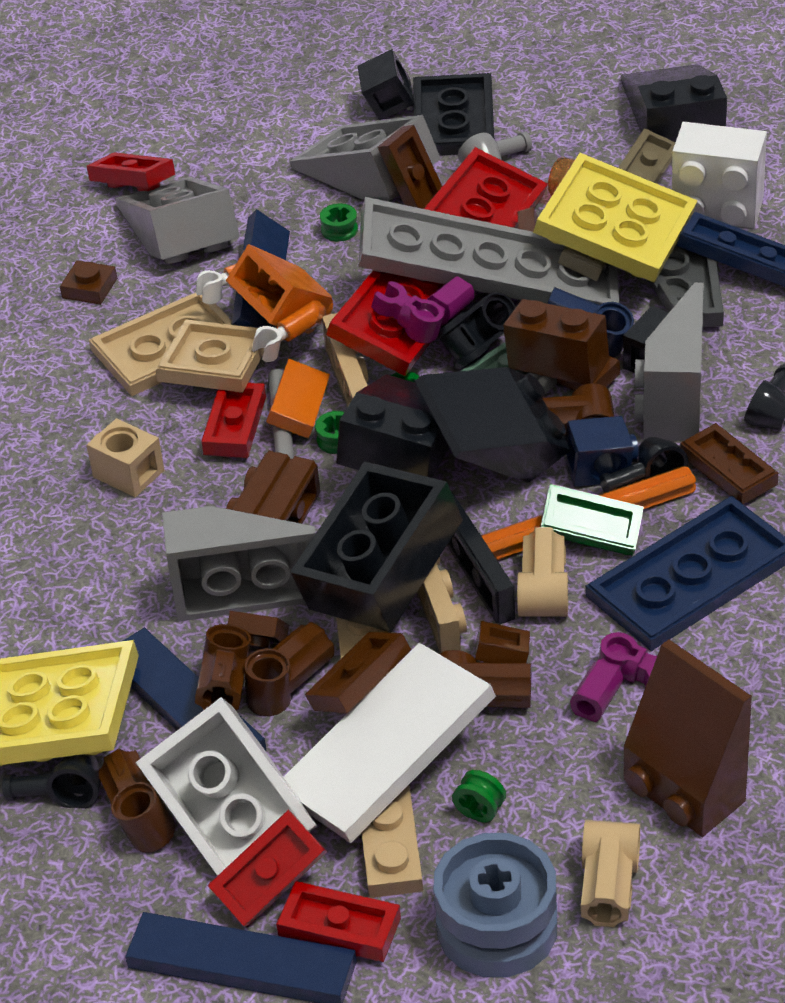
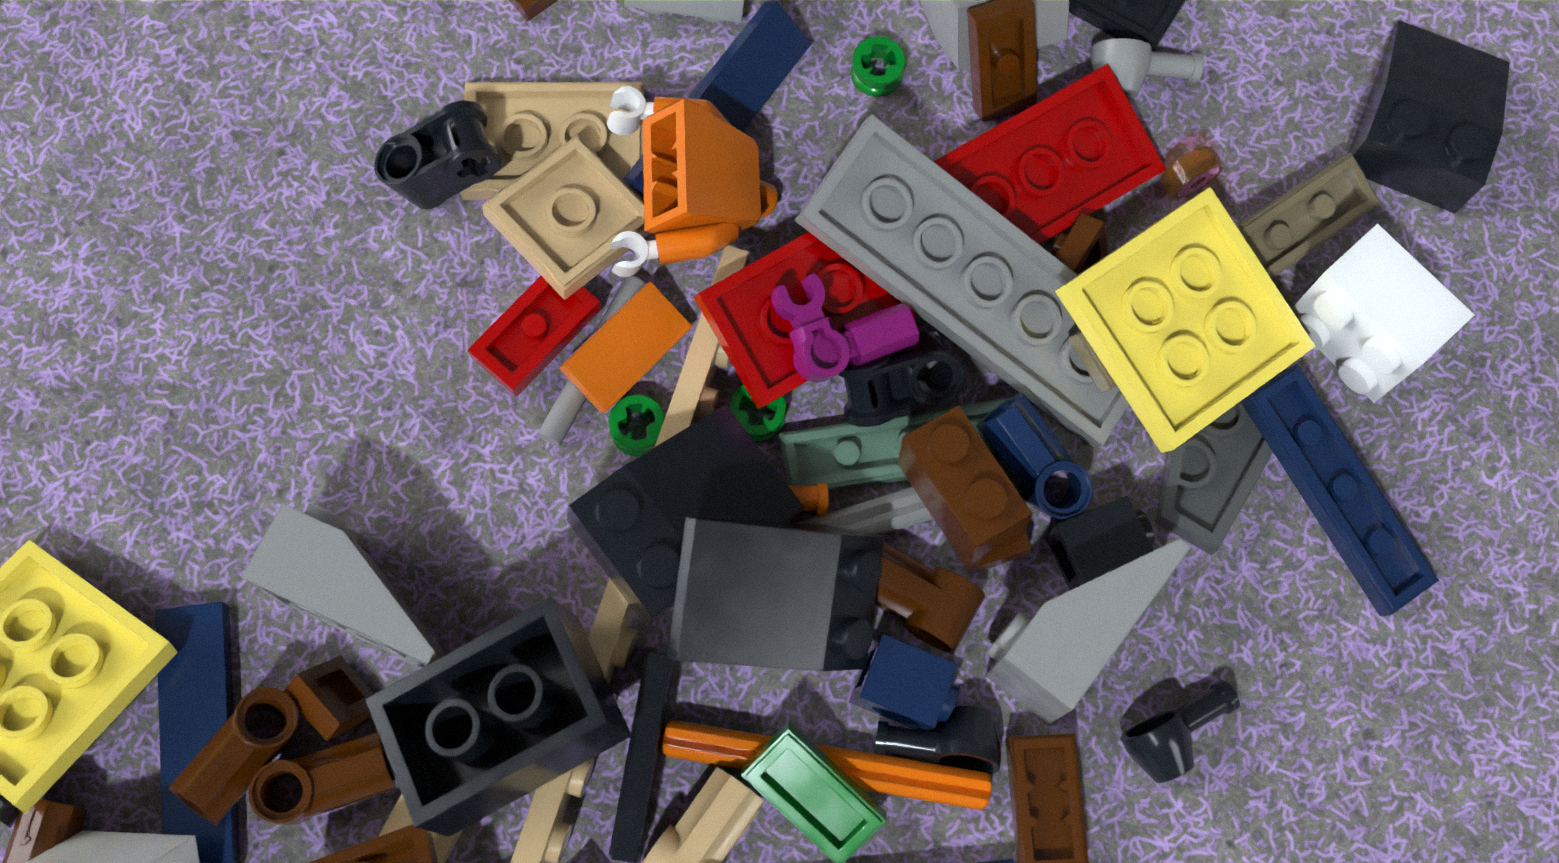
camera: 25 degrees right, 30 degrees up
tan brick [87,418,165,497] -> none
reddish brown brick [226,450,321,524] -> none
none -> black piece [374,100,501,210]

